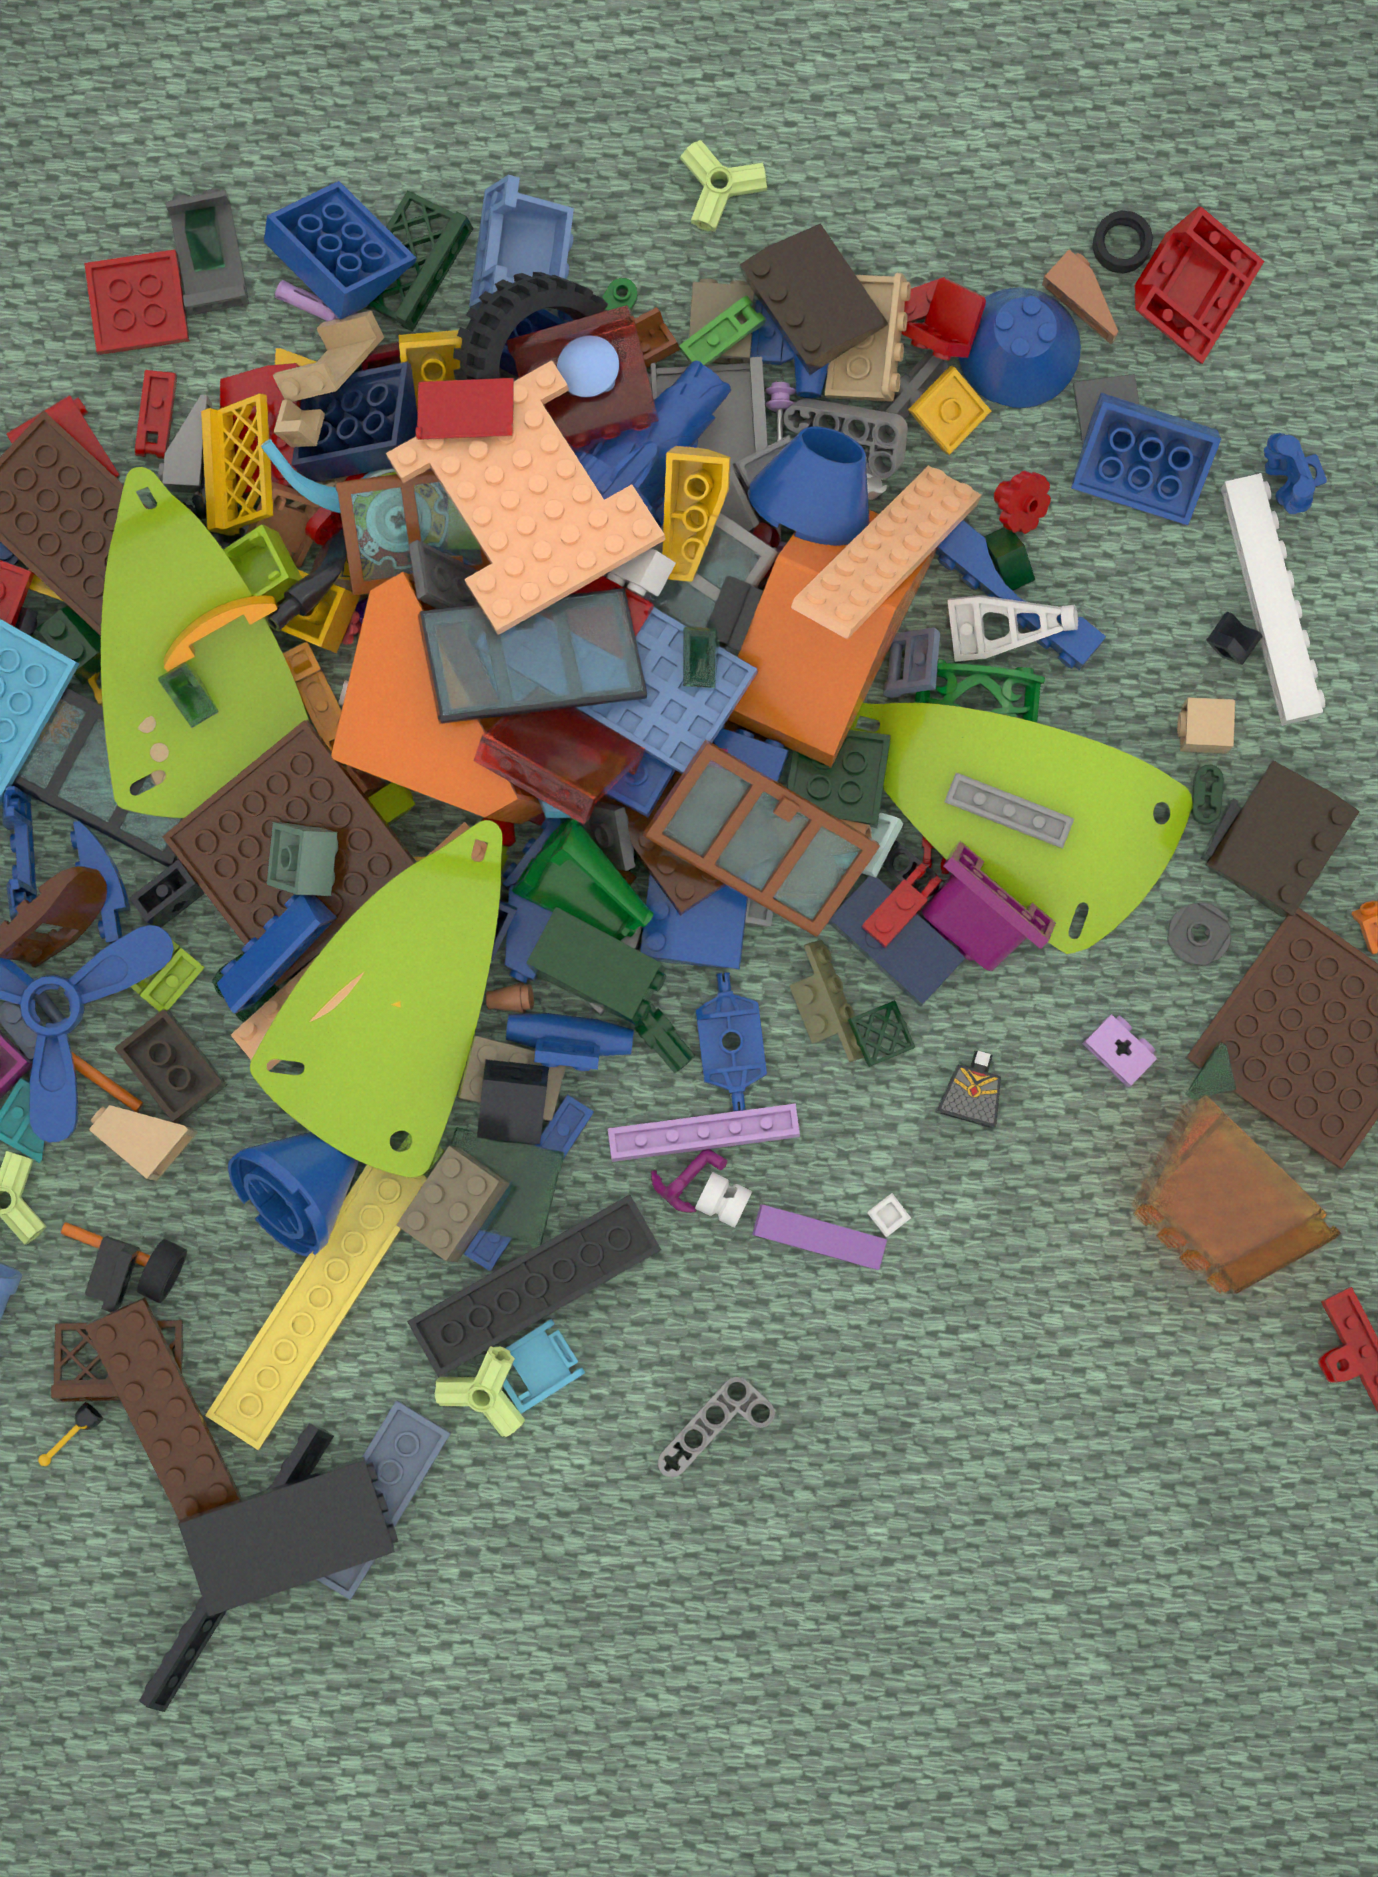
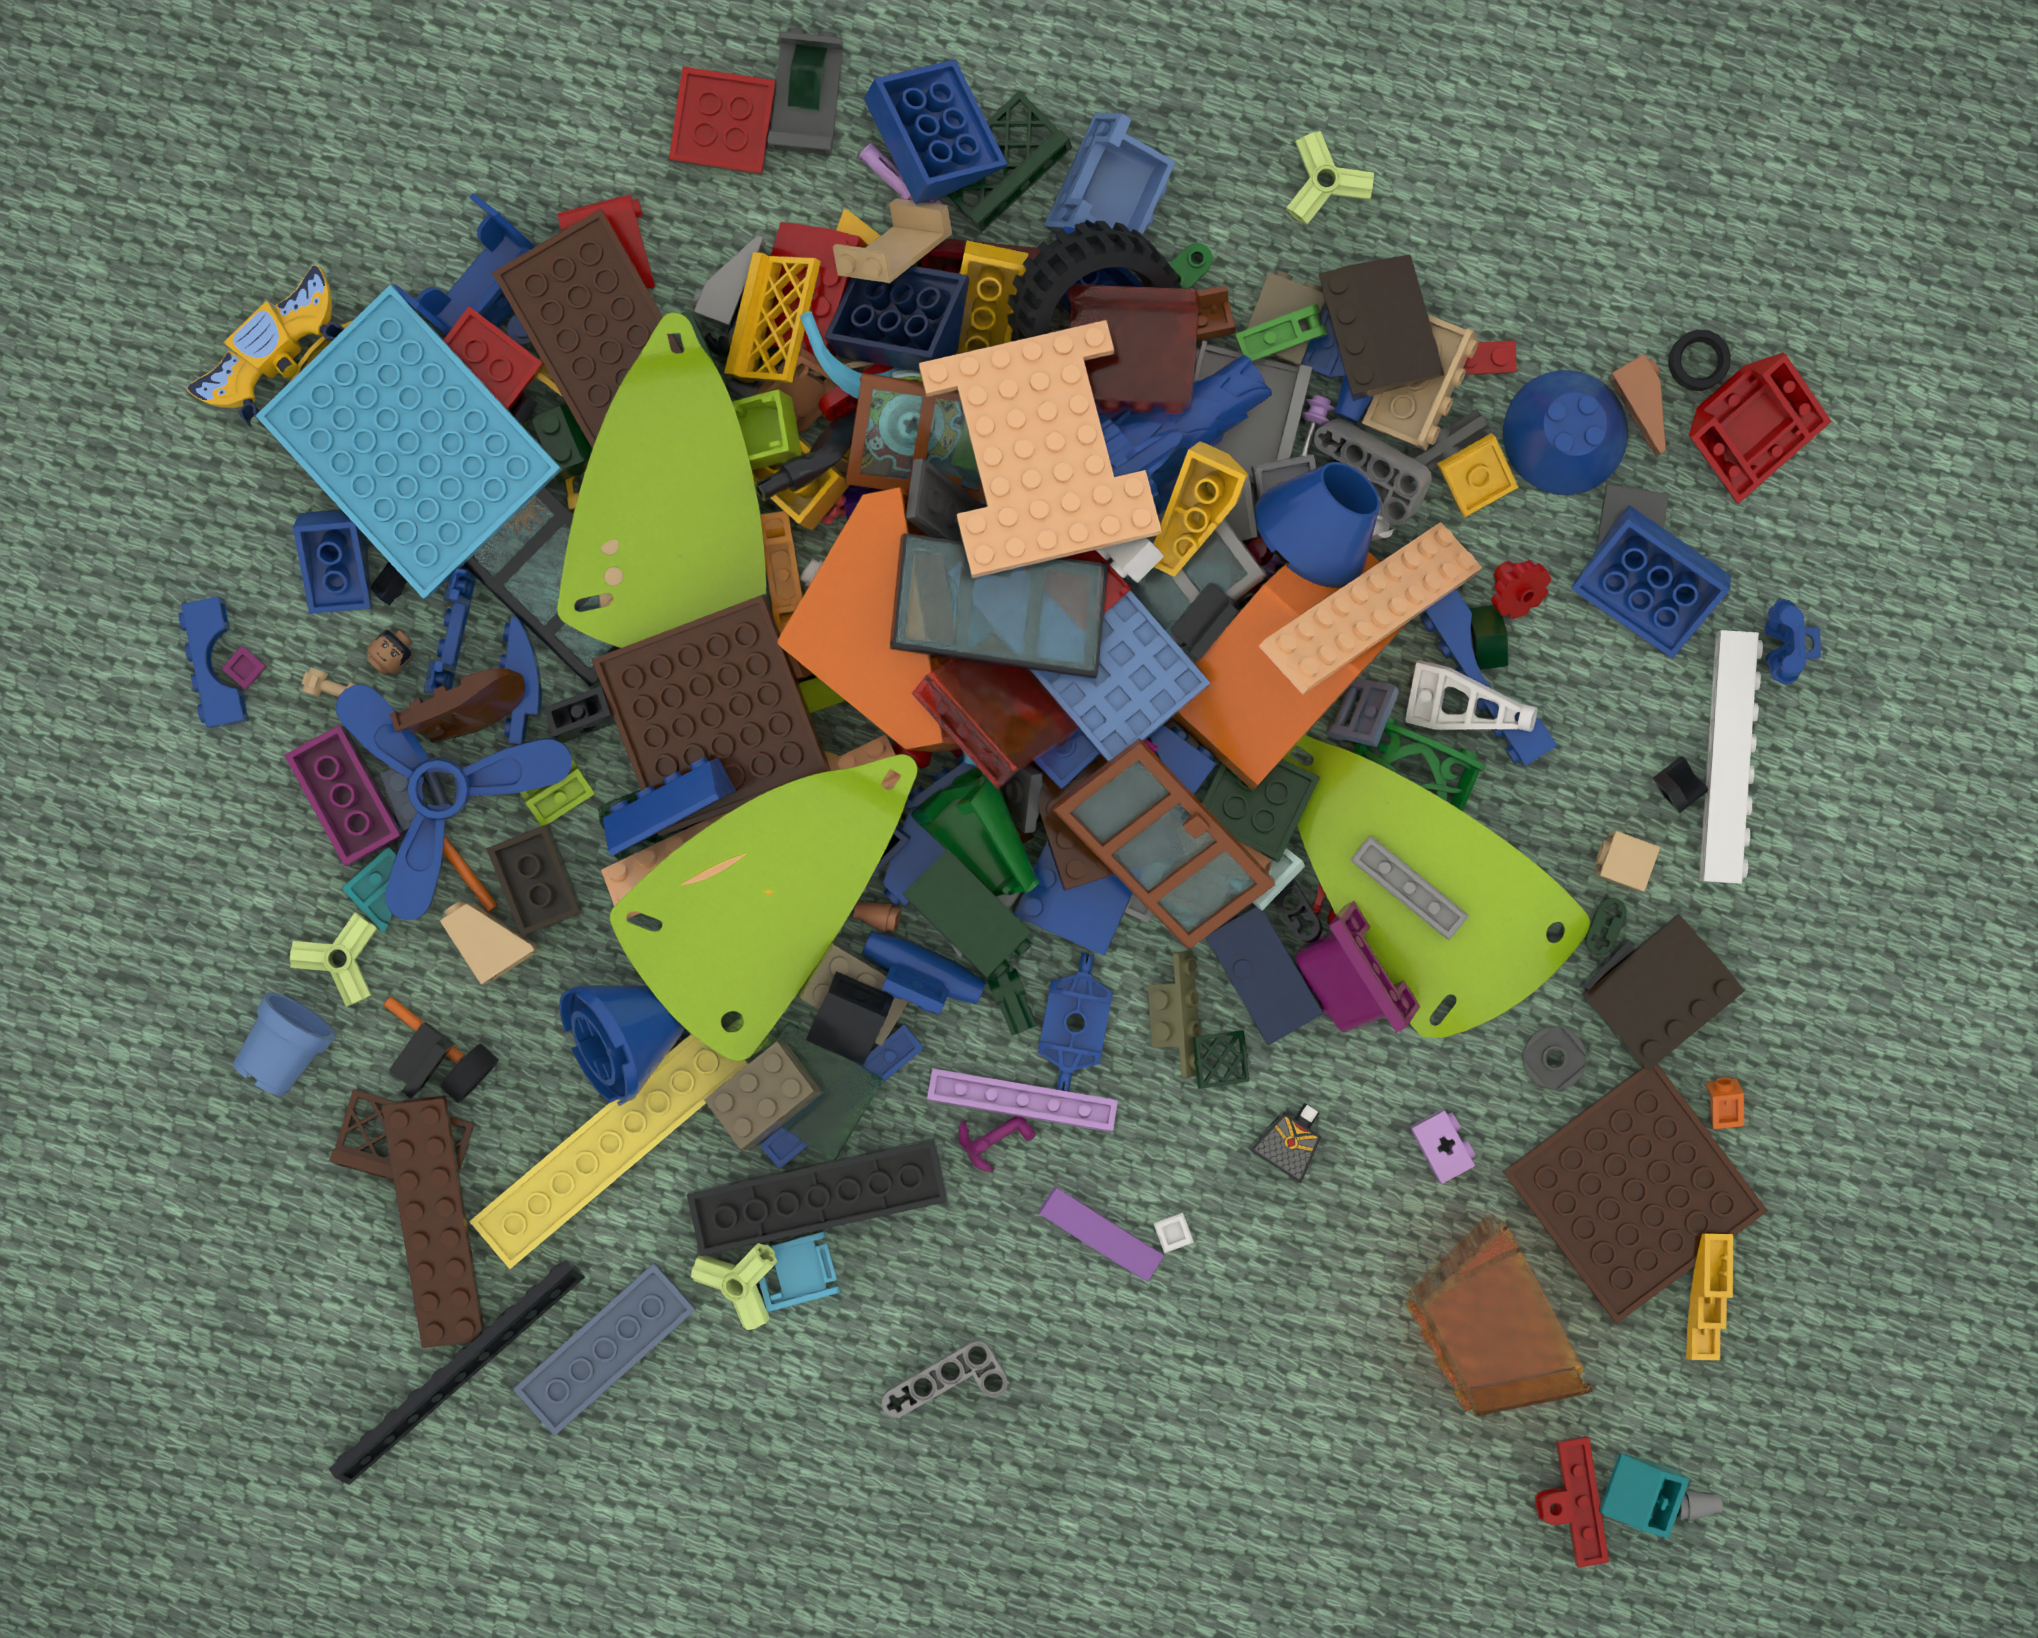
camera: 15 degrees right, 5 degrees up
hinge [38,1402,103,1466] -> none
red plate [135,370,177,459] -> none
clear green slope [158,662,219,728] -> none
light orange slope [164,596,278,672] -> none
black brick [178,1457,399,1617] -> none
sand green slope [267,822,338,896] -> none
tan panel [274,400,325,447] -> none
red piece [416,378,514,440] -> none
light blue dish [557,335,619,397] -> none
clear green slope [683,627,719,688] -> none
white wheel [695,1172,752,1228] -> none
red hinge [862,863,943,948] -> none
red bracket [901,278,986,360] -> none
clear green slope [1185,1041,1237,1099] -> none

